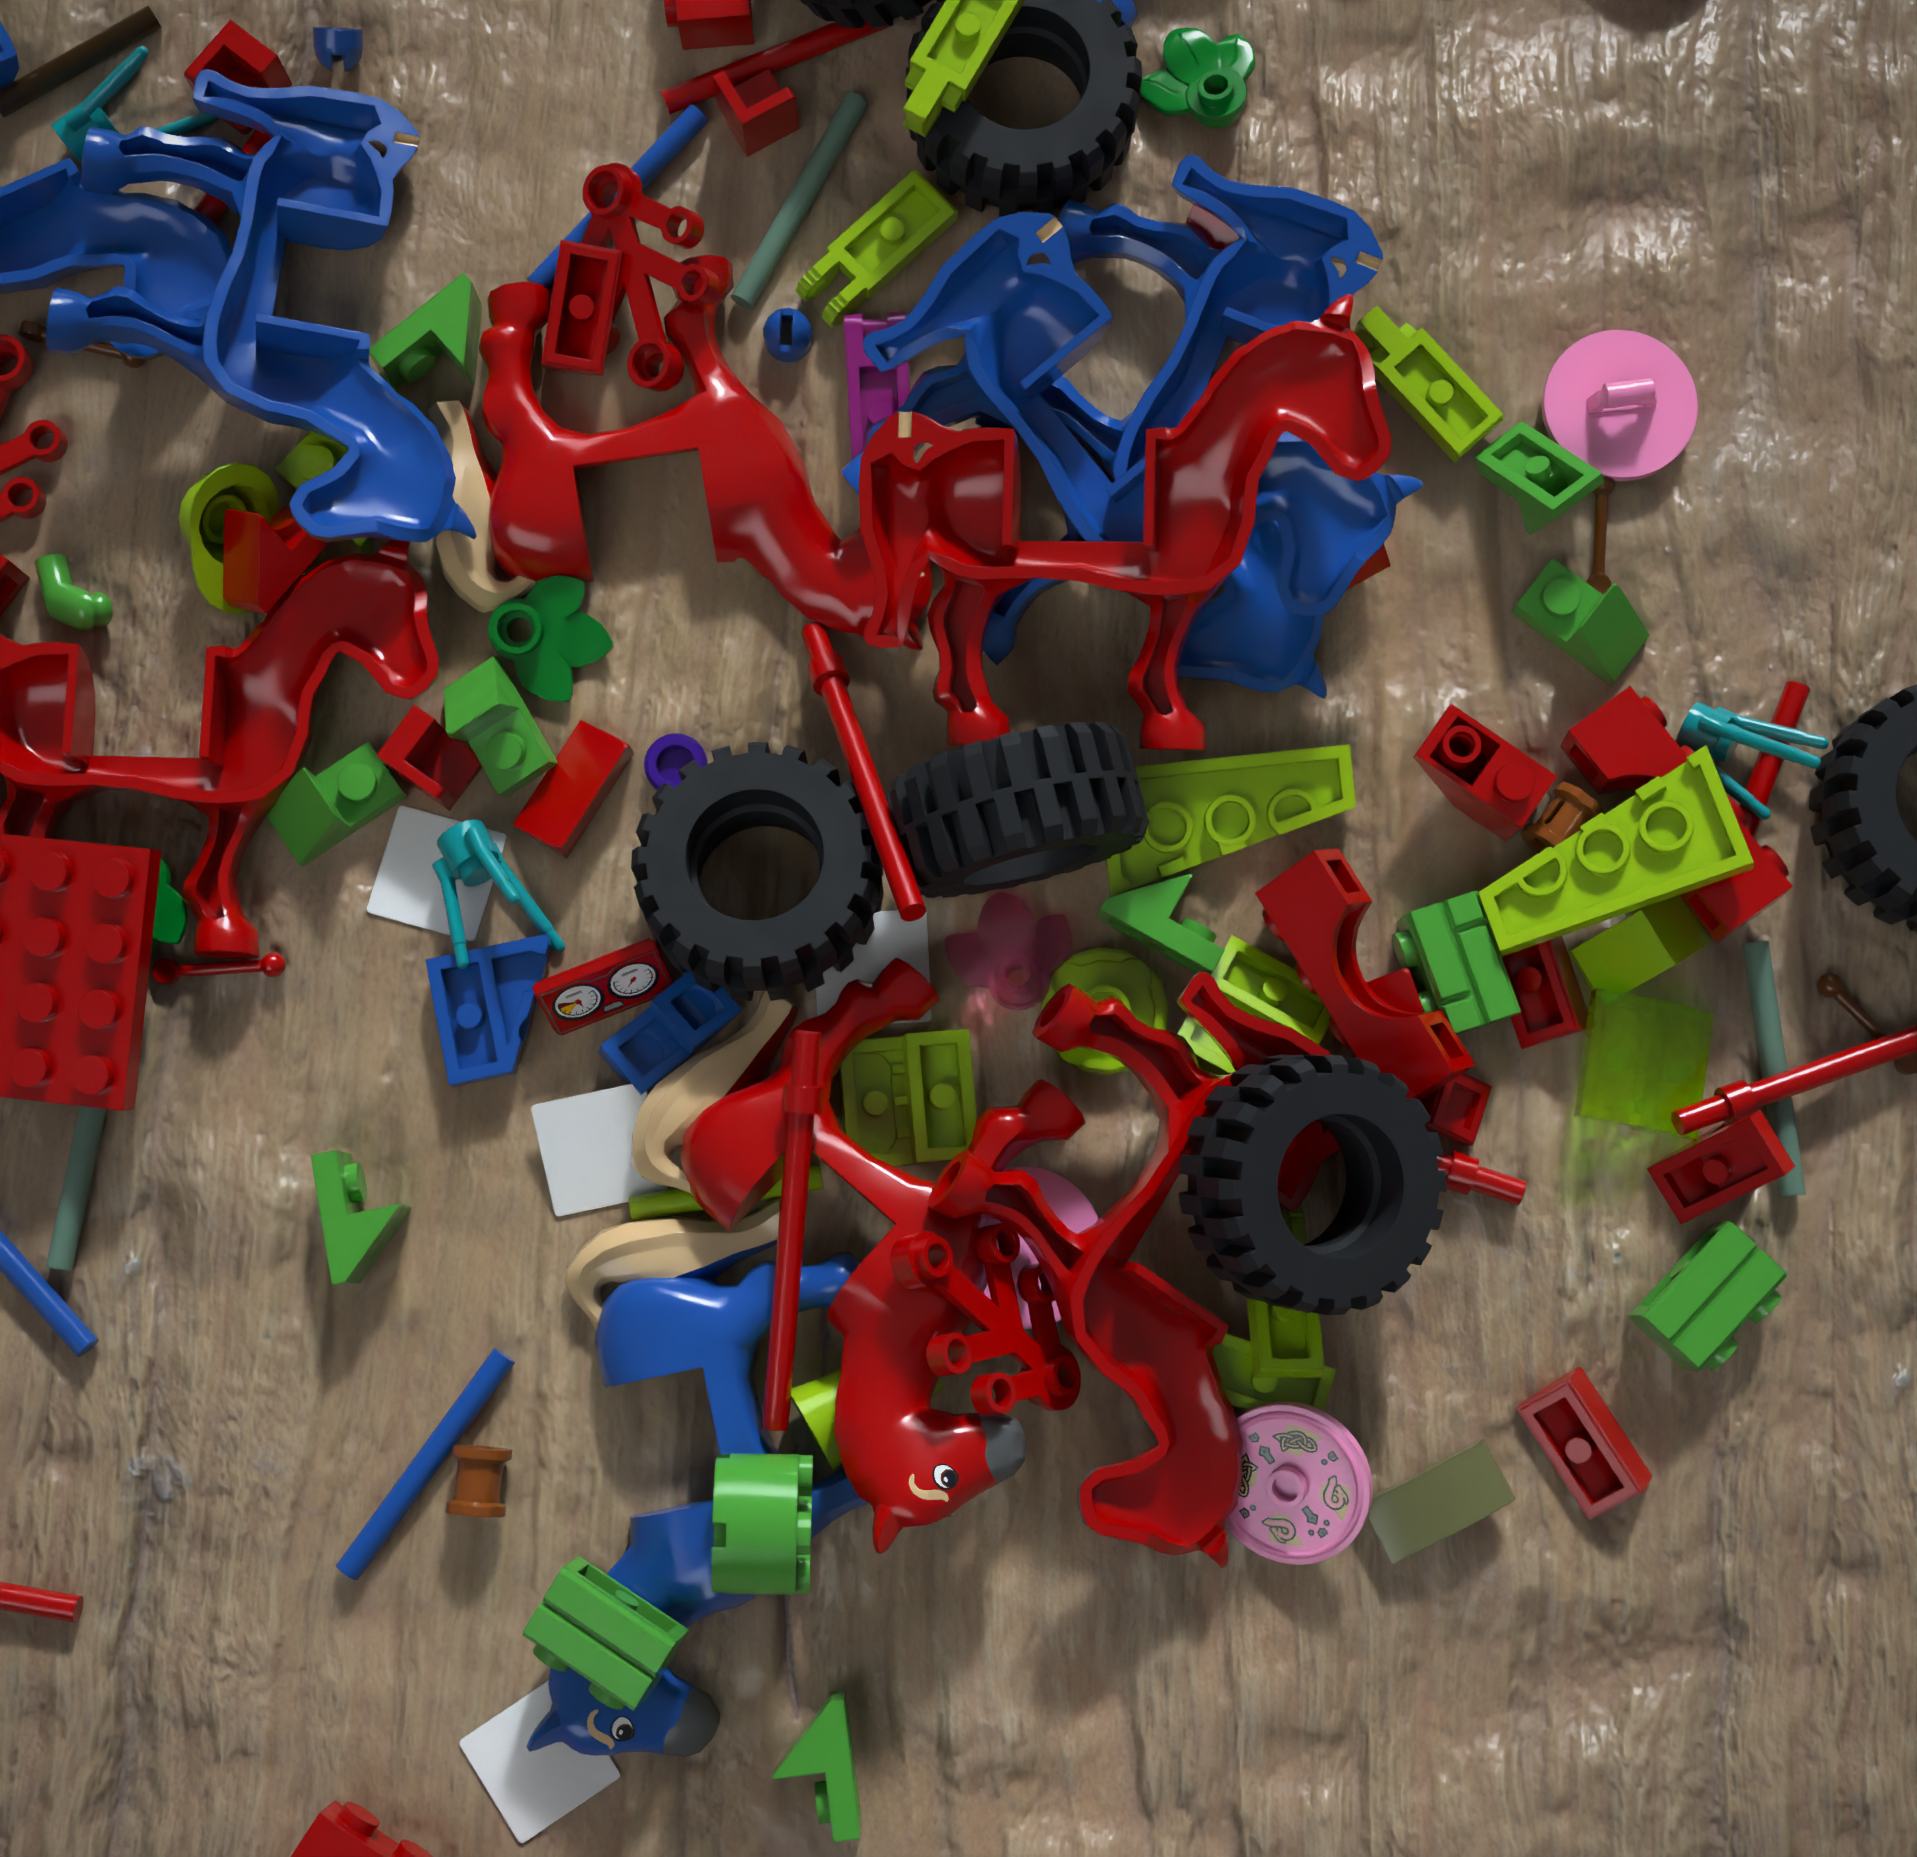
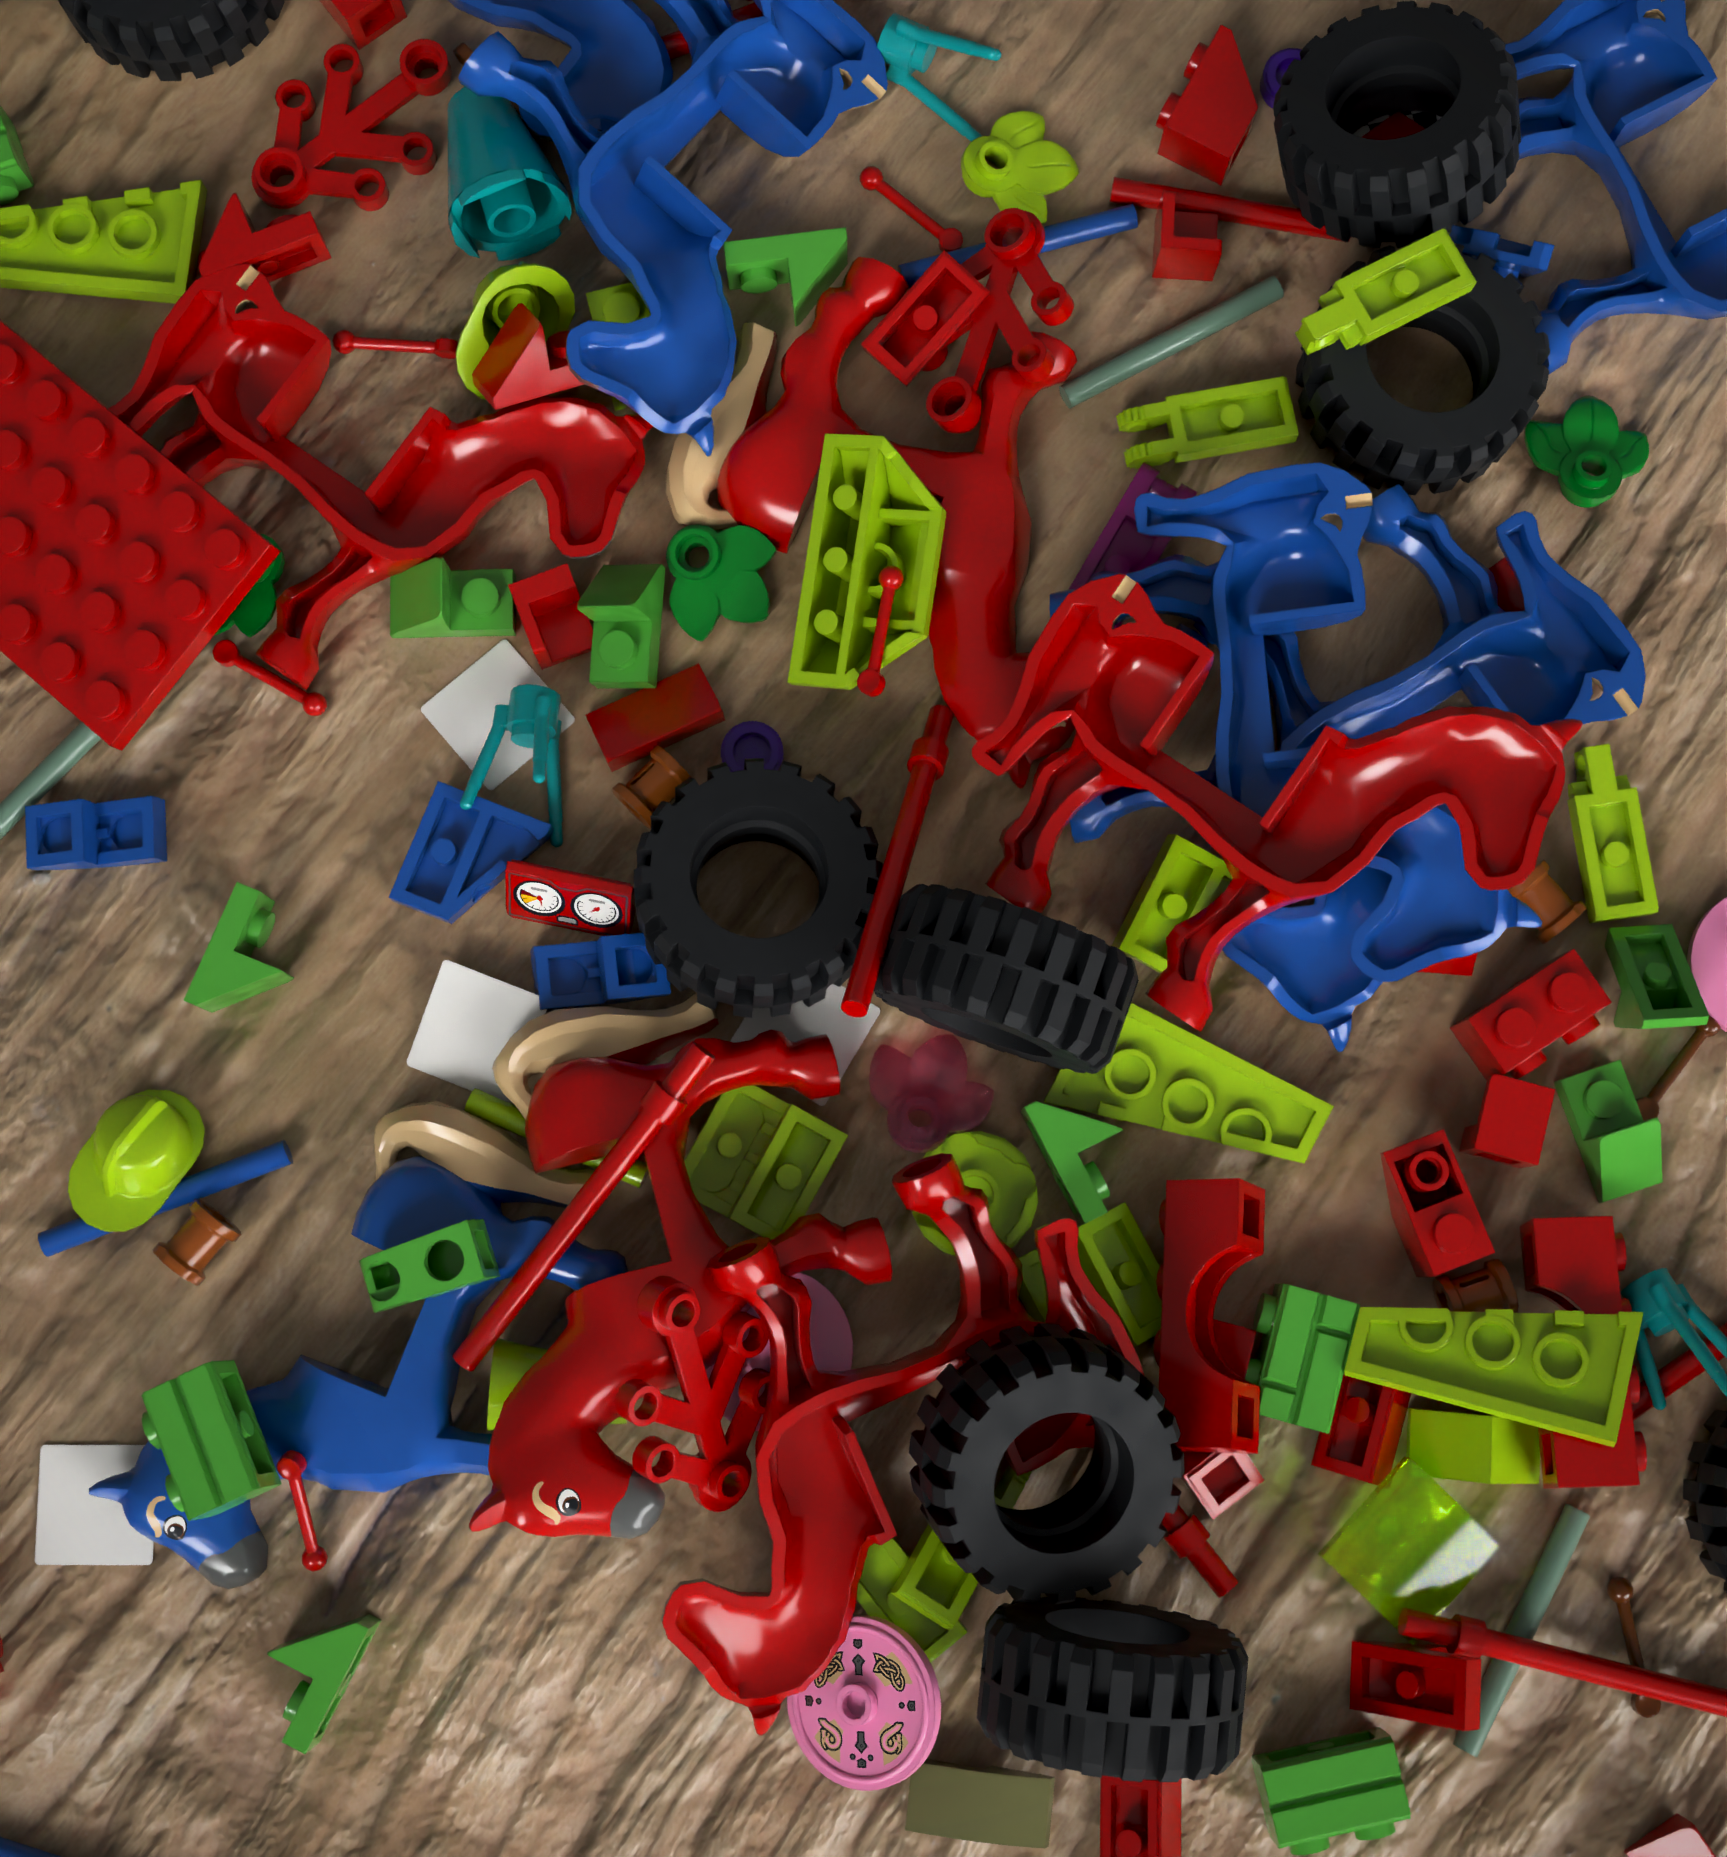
camera: 35 degrees right, 0 degrees up
bright green arm [34,554,113,631] -> none
bright green brick [711,1453,813,1595] -> none
blue hinge [763,308,813,362] -> none
none -> blue slope [25,796,167,870]
none -> lime piece [68,1089,205,1232]
none -> red hinge [277,1450,328,1572]
none -> red hinge [332,329,458,359]
none -> bright green leg [359,1219,501,1313]
none -> teal cone [447,86,572,261]
none -> dark orange bush [611,745,691,829]
none -> lime wedge [787,434,947,690]
none -> red hinge [857,565,904,697]
none -> red hinge [859,166,963,252]
none -> teal plant [877,13,1001,141]
none -> lime plate [961,111,1079,225]
none -> black tyre [977,1597,1249,1782]
none -> lime wing [1111,834,1233,973]
none -> red brick [1450,949,1612,1080]
none -> red panel [1459,1074,1555,1169]
none -> dark orange bush [1507,860,1587,944]

